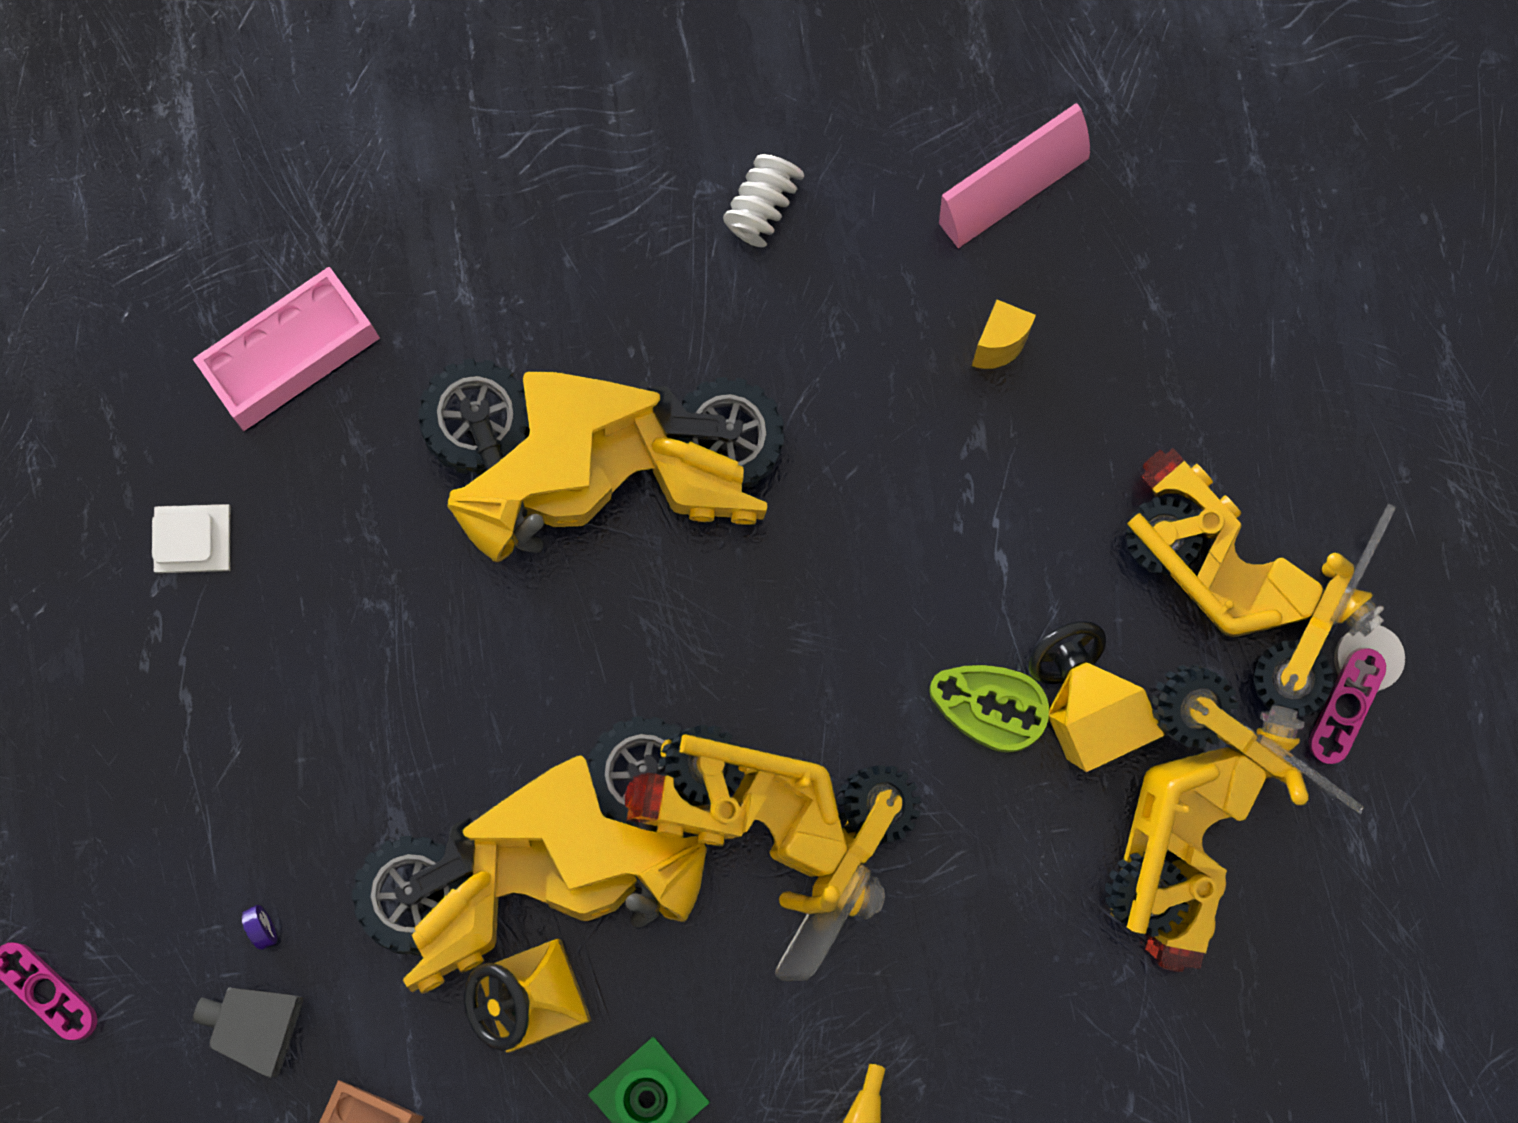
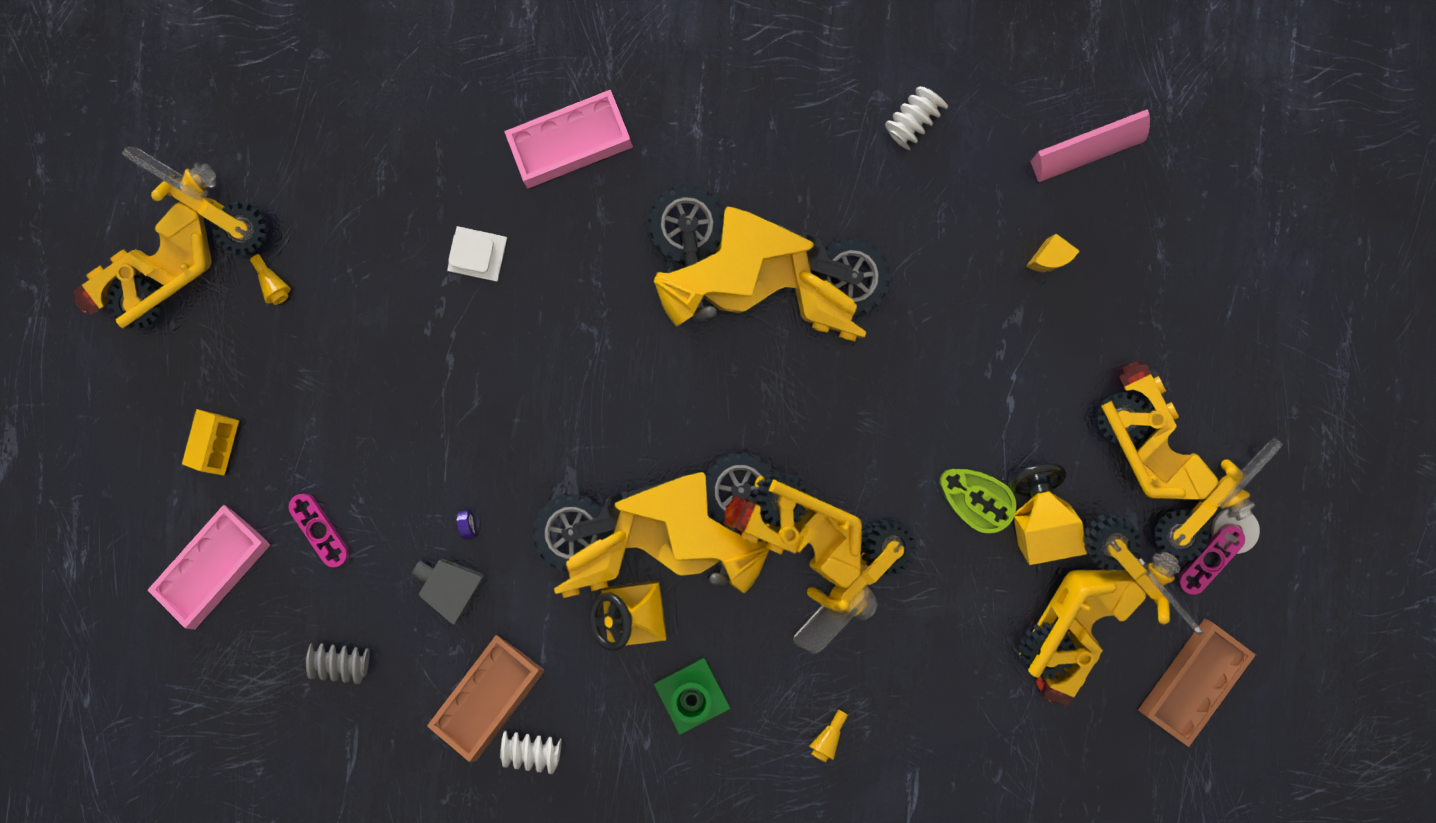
camera: 15 degrees right, 10 degrees up
none -> nougat slope [1138,618,1256,747]

